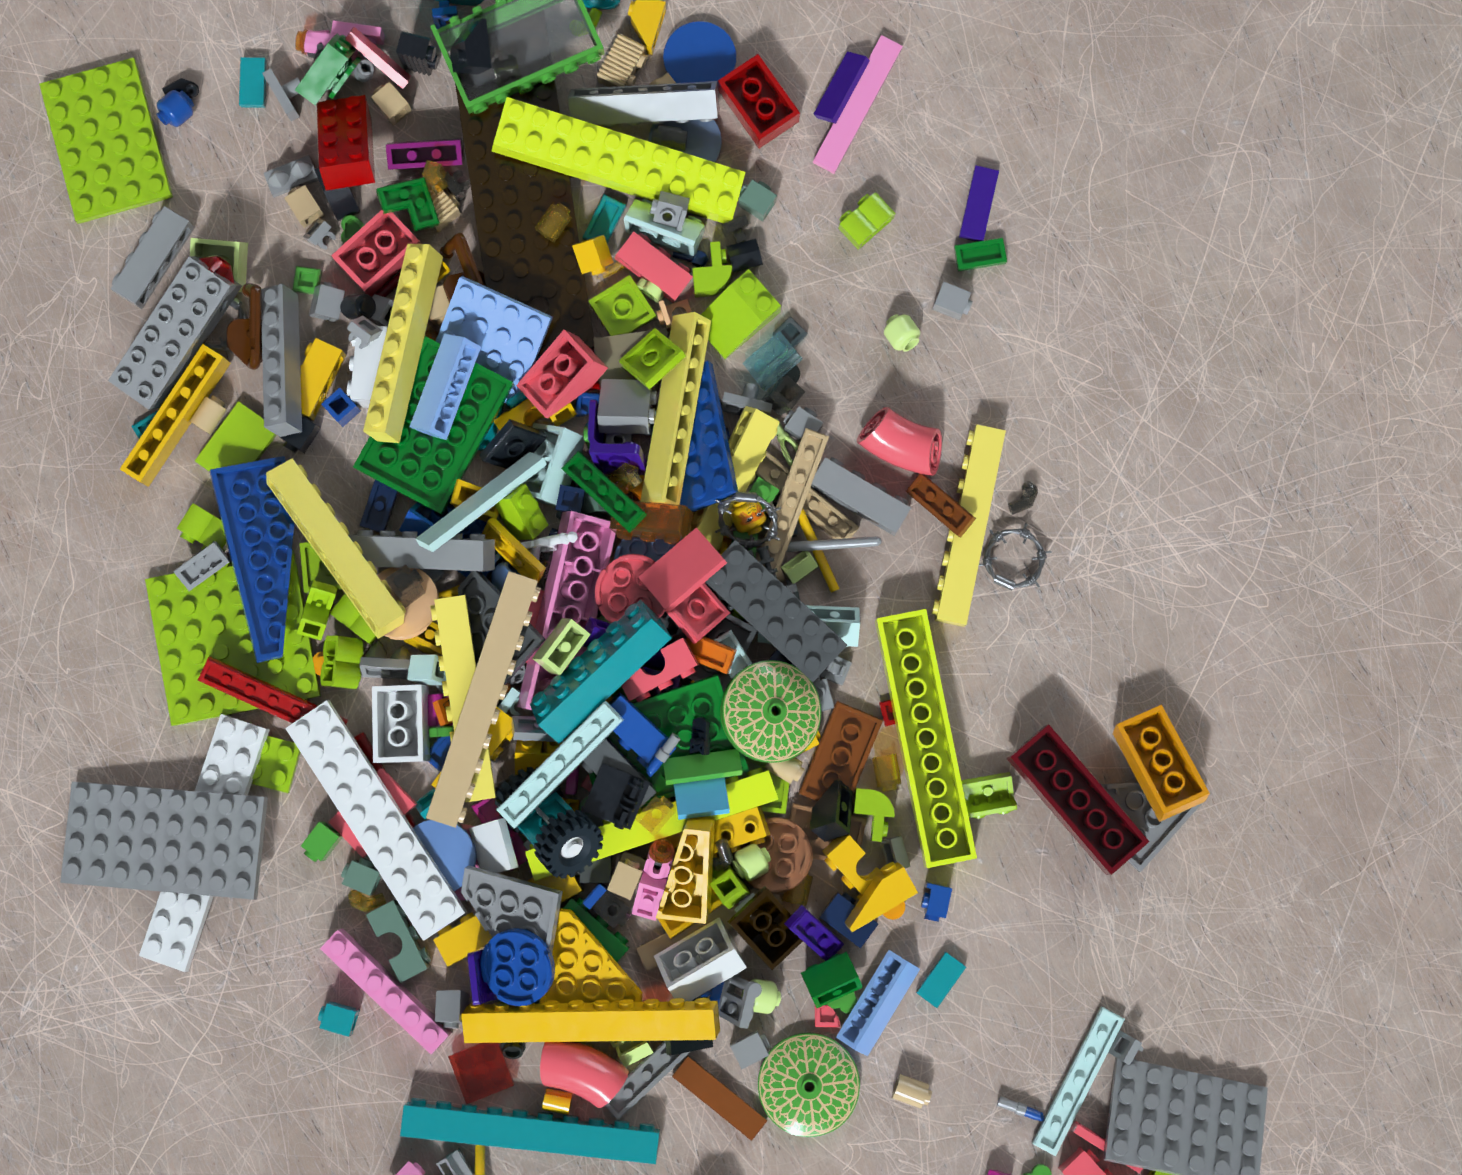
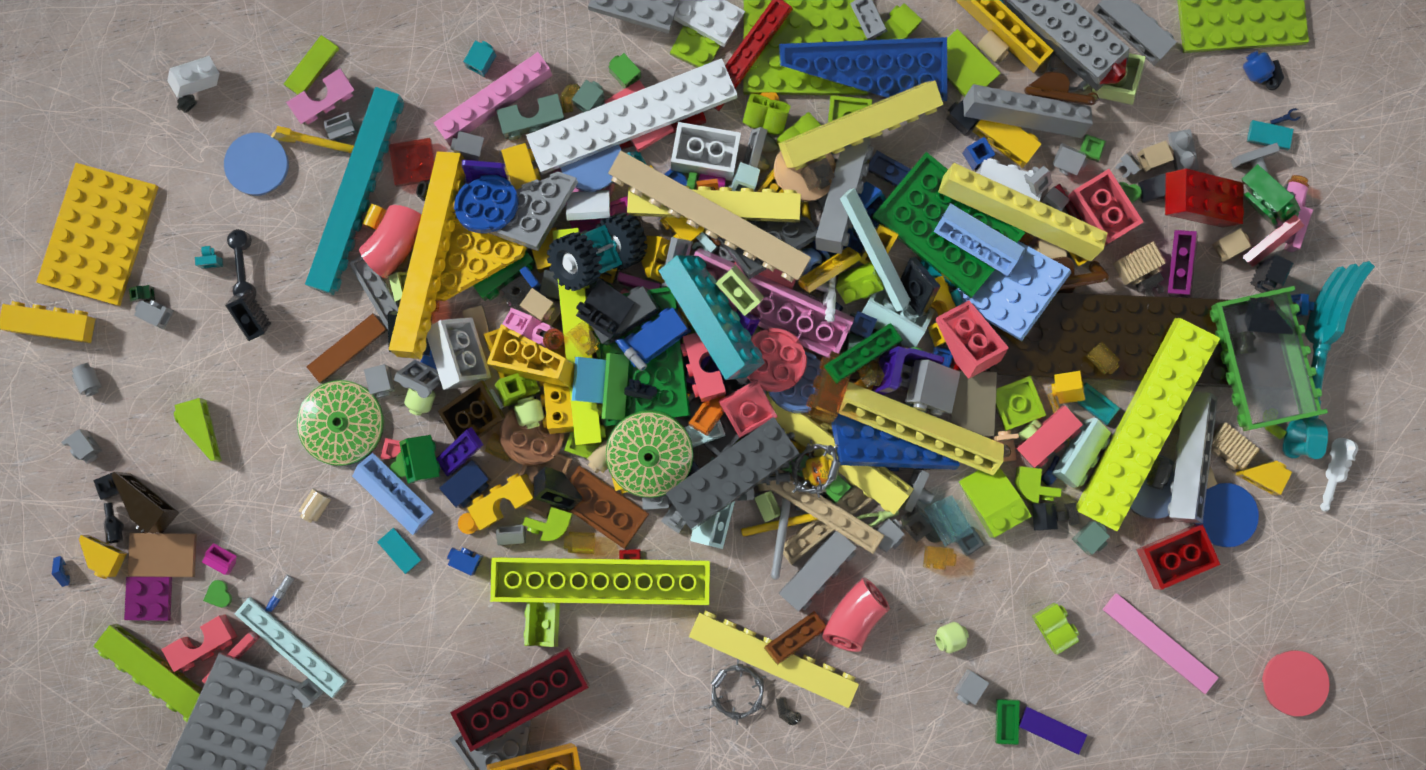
camera: 100 degrees right, 0 degrees up
lime brick [297,580,338,640] -> none
black brick [340,294,376,320] -> none
light grey pin [354,59,374,82] -> none
green tile [376,177,440,231] -> none
clear yellow piece [422,160,448,195] -> none
light aqua tile [497,701,624,828] -> none
lime plate [619,328,686,390] -> none
coral tile [639,527,727,613] -> none
light grey brick [650,191,690,232] -> none
clear smoke arm [713,838,733,871] -> none
dark purple tile [813,51,870,124] -> none
yellow slope [845,862,918,932] -> none
none -> clear yellow brick [923,546,957,570]
none -> dark blue hand [1270,108,1301,124]

